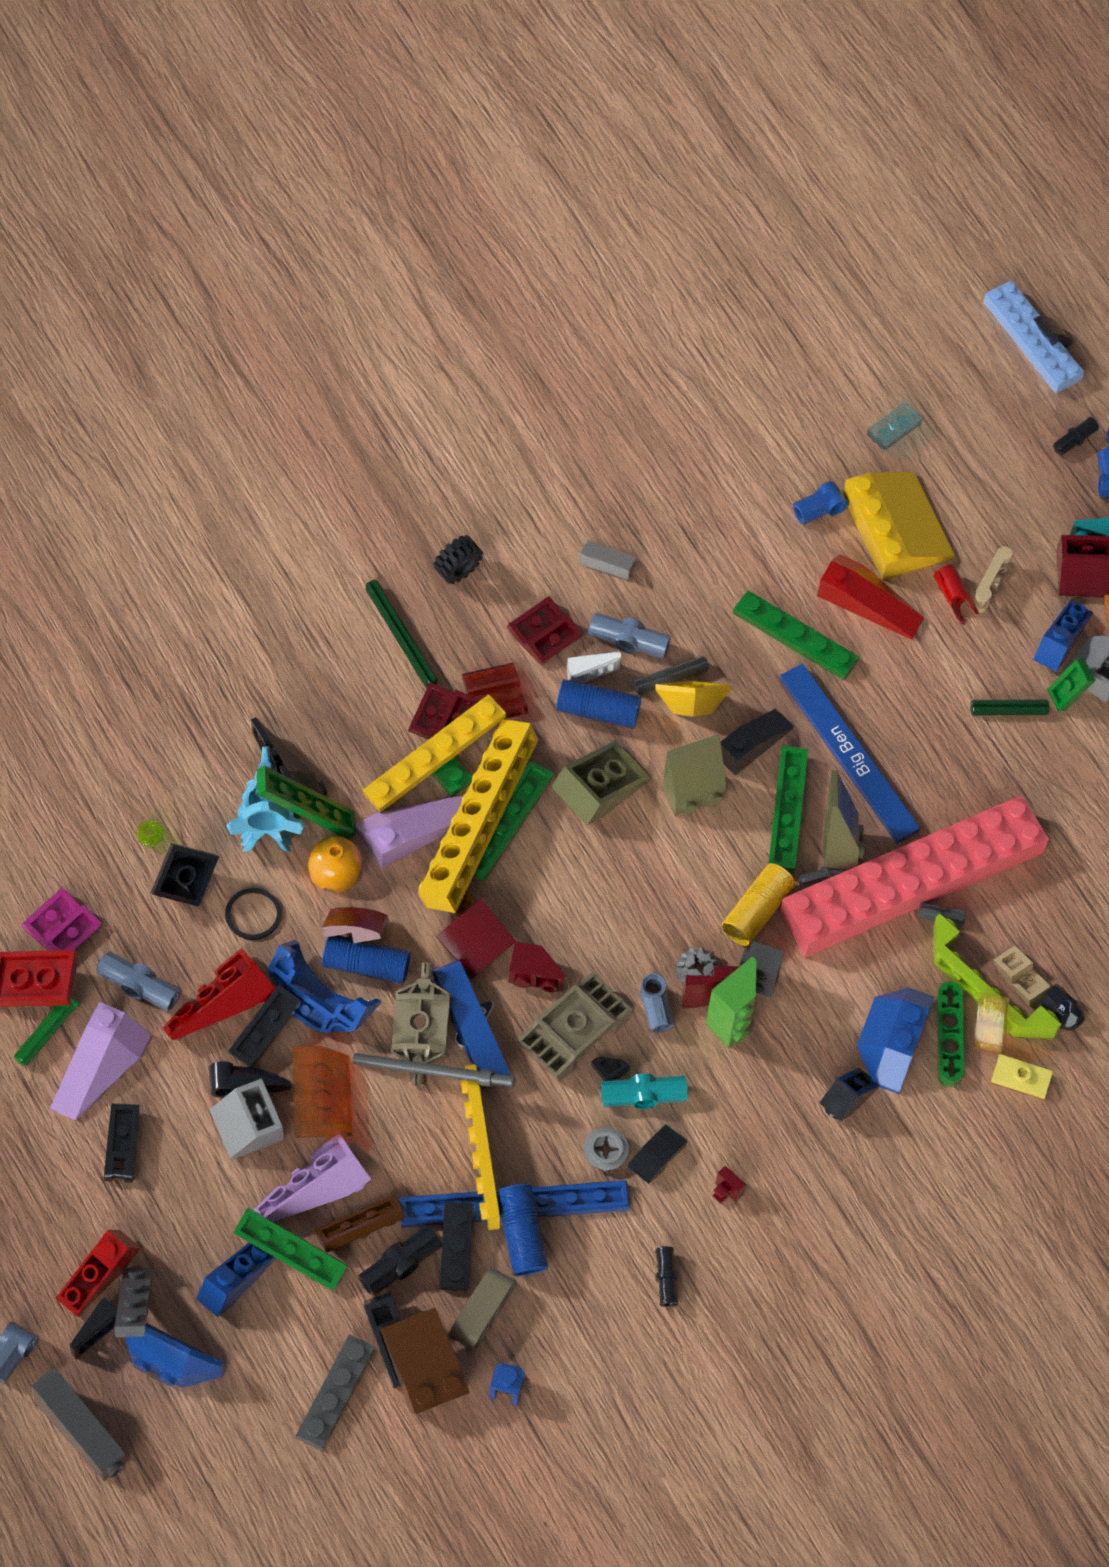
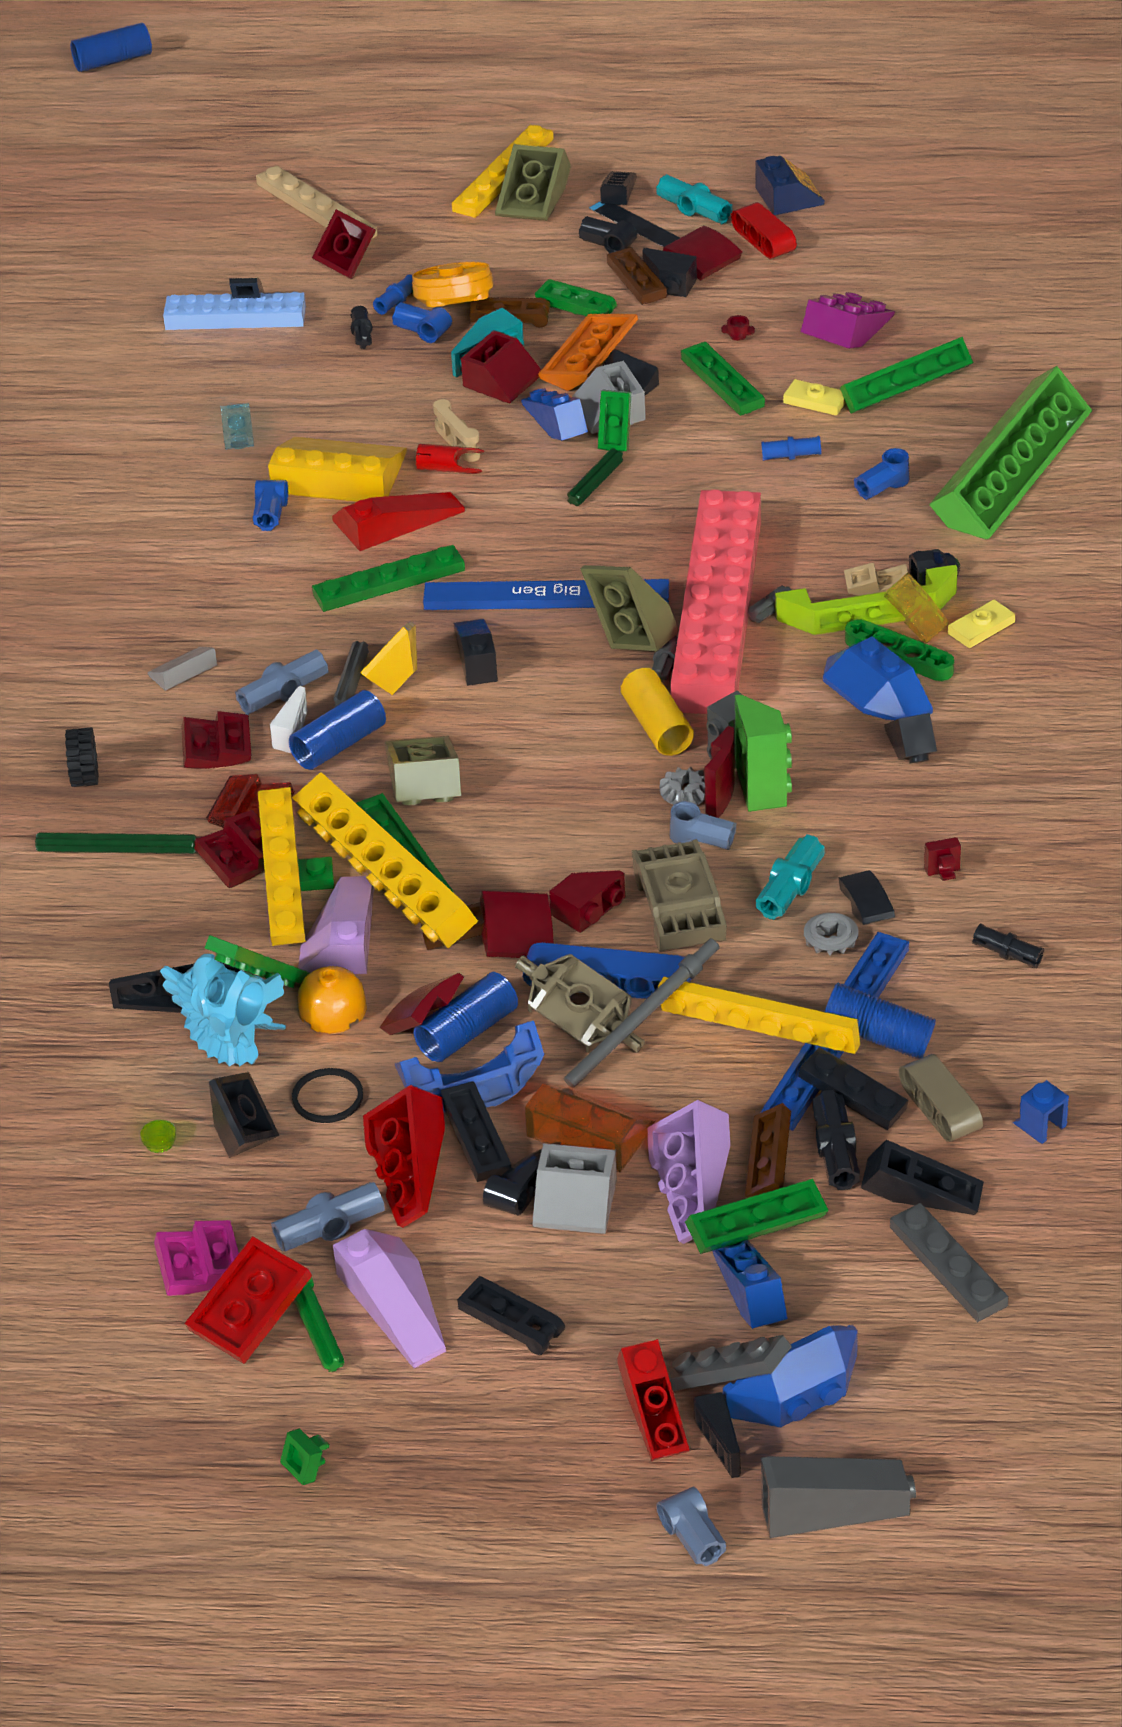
camera: 50 degrees left, 20 degrees down
reddish brown slope [380,1307,470,1414] -> none
black tile [591,1057,630,1081] -> none
olive slope [662,734,726,816] -> none
green plate [768,746,808,873] -> none

